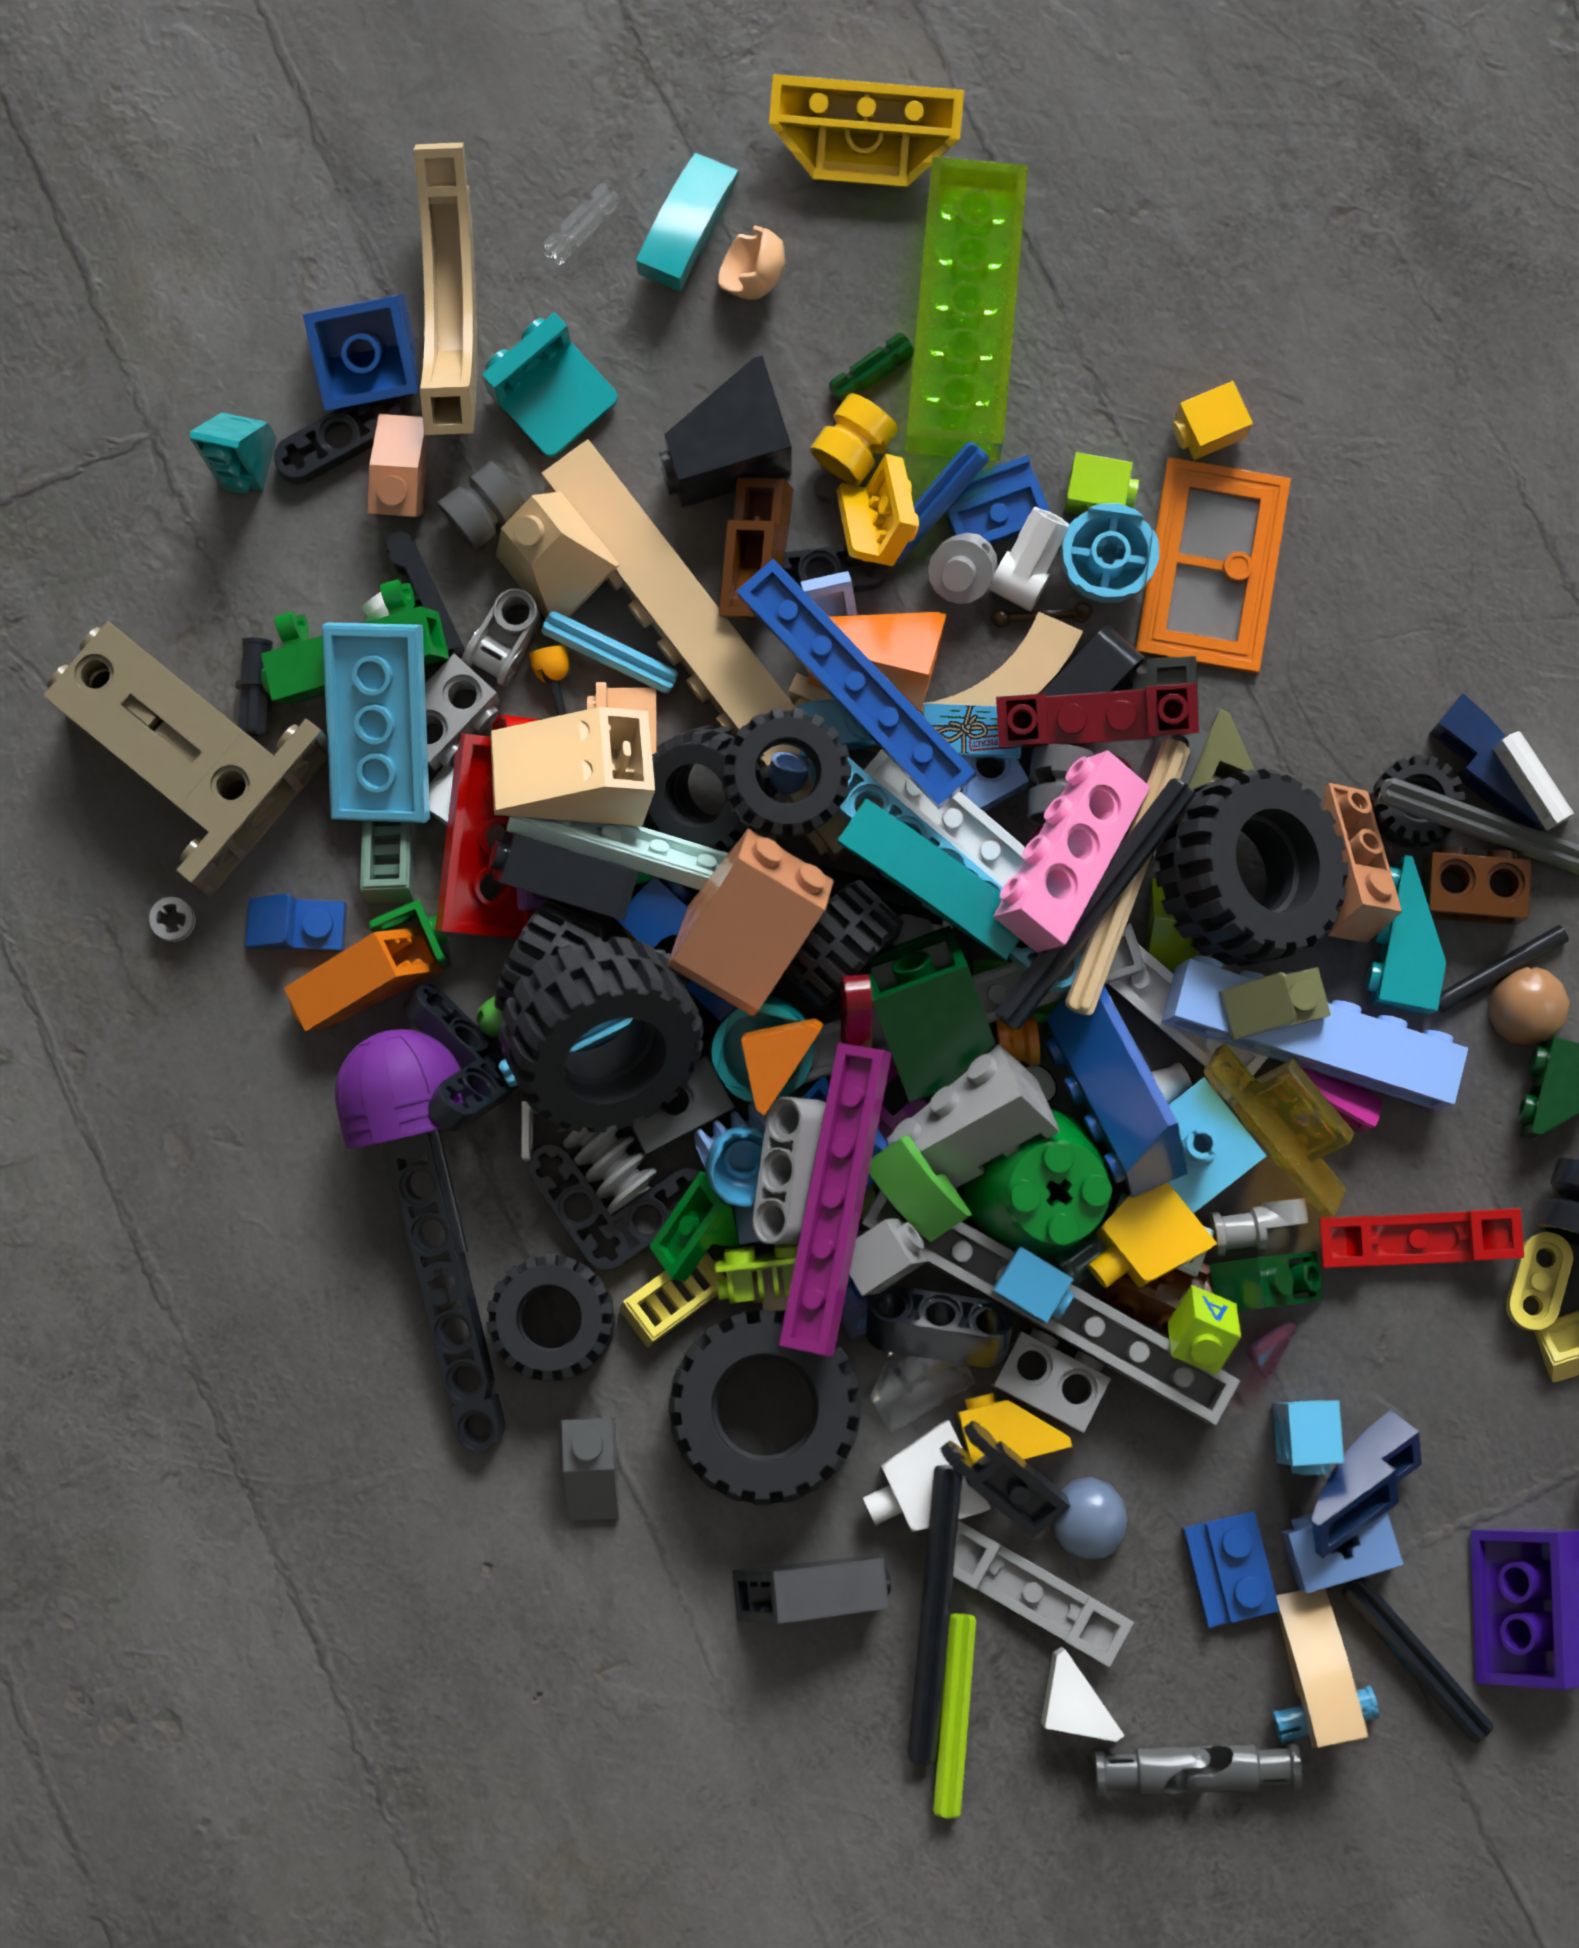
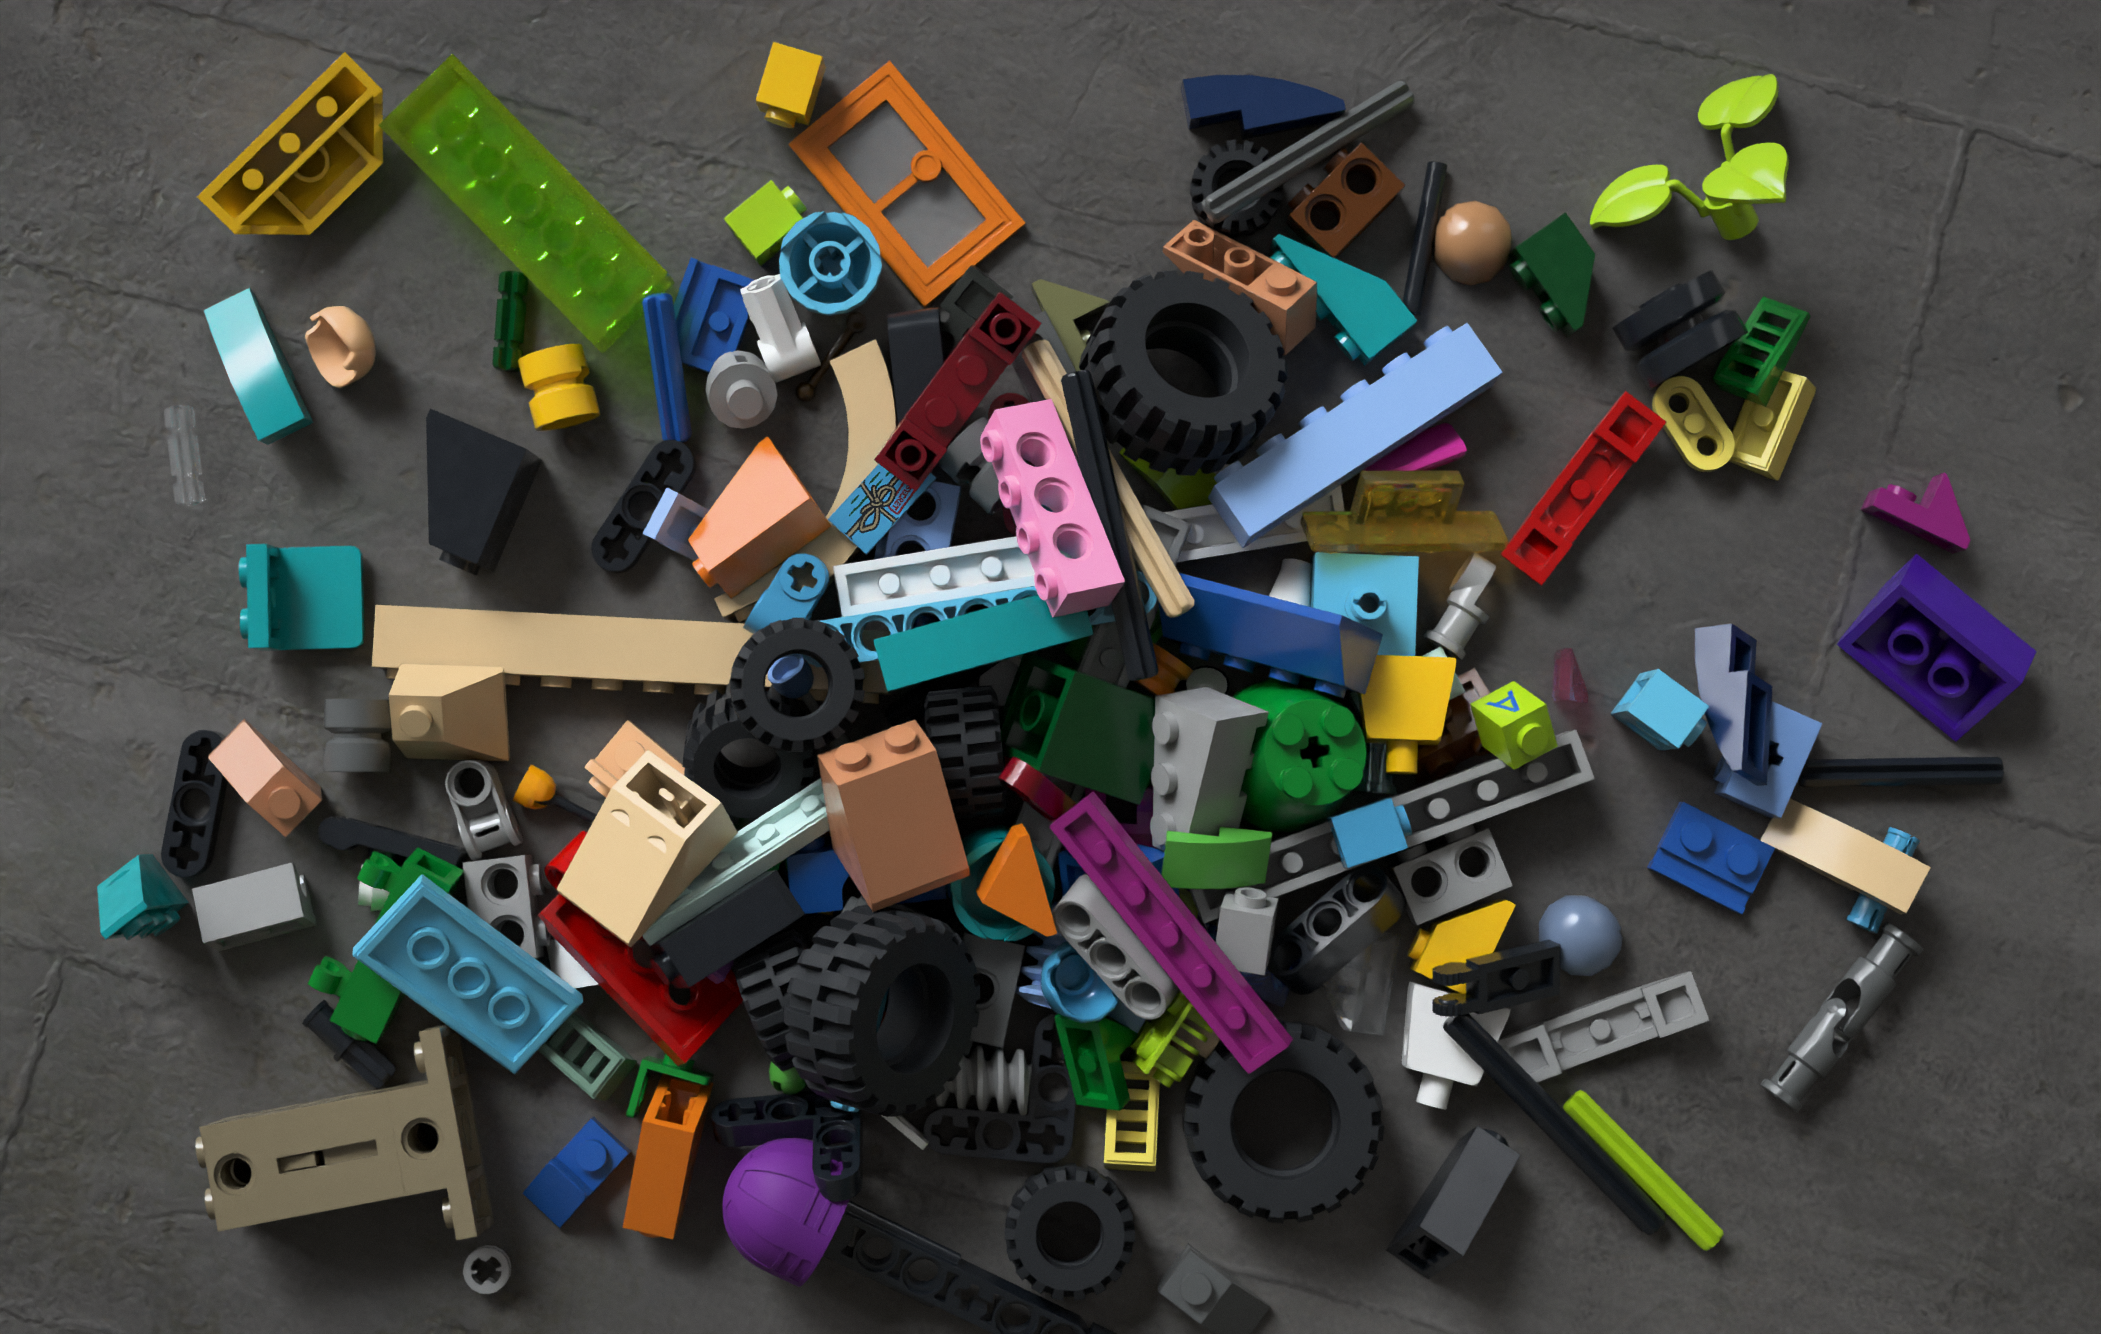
camera: 50 degrees left, 5 degrees up
blue slope [303,293,420,411] -> none
tan arch [414,142,477,435] -> none
medium azure axle [541,611,678,693] -> none
reddish brown slope [719,478,794,619] -> none
blue plate [736,559,976,809] -> none
yellow bracket [836,454,919,567] -> none
white slope [1041,1646,1125,1741] -> none
dark green slope [1209,1251,1323,1311] -> none
olive slope [1219,967,1331,1041] -> none
white slope [1493,731,1574,831] -> none
none -> light grey hinge [192,862,317,951]

